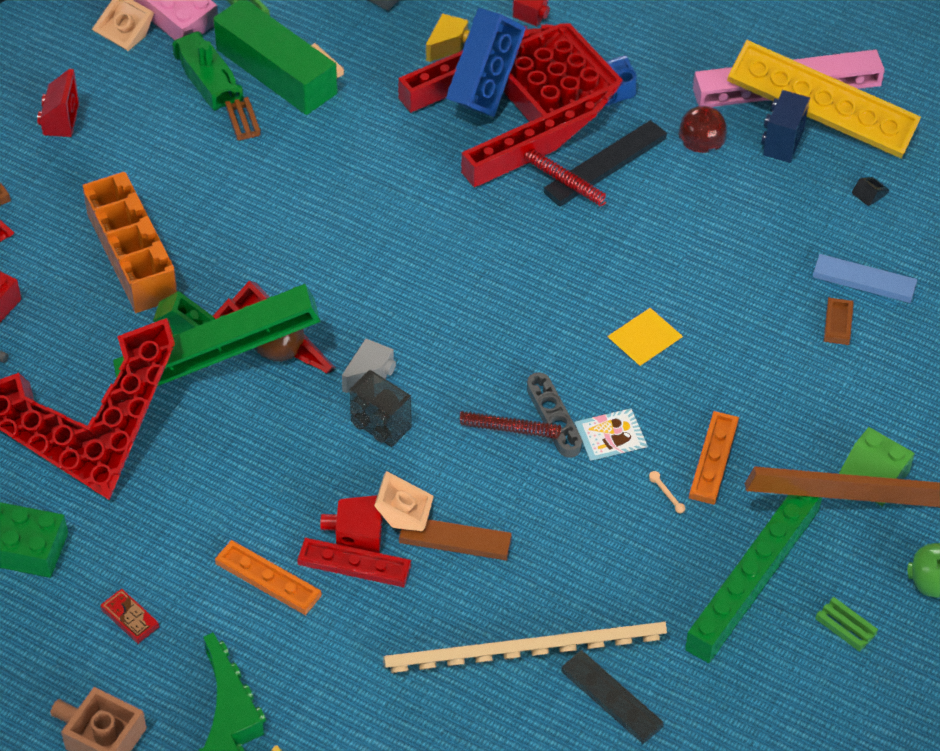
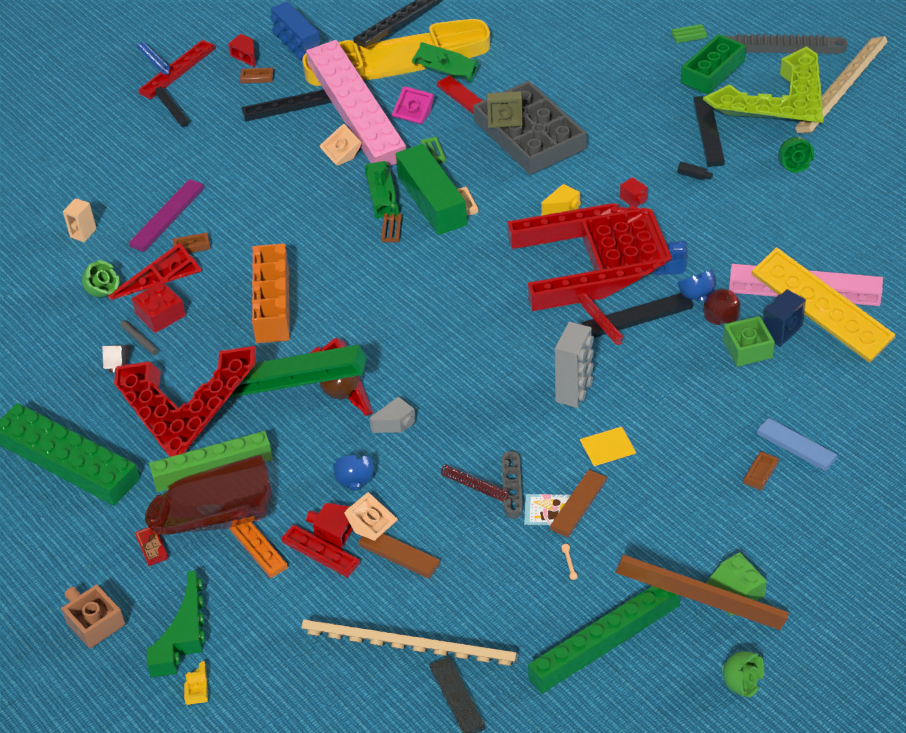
camera: 25 degrees right, 5 degrees down
red slope [37,69,80,137] -> none
green slope [153,291,215,335] -> none
clear smoke brick [349,370,412,447] -> none
blue brick [446,8,526,117] -> none
orange tile [689,411,739,505] -> none
bright green tile [815,597,878,652] -> none
black slope [852,177,890,206] -> none
none -> clear red windscreen [145,455,272,535]
none -> bright green brick [149,431,273,493]
none -> blue cylinder [333,455,374,491]
none -> dark orange tile [550,470,607,538]
none -> light grey brick [555,322,594,408]
none -> blue cylinder [677,270,715,302]
none -> bright green brick [723,316,775,367]

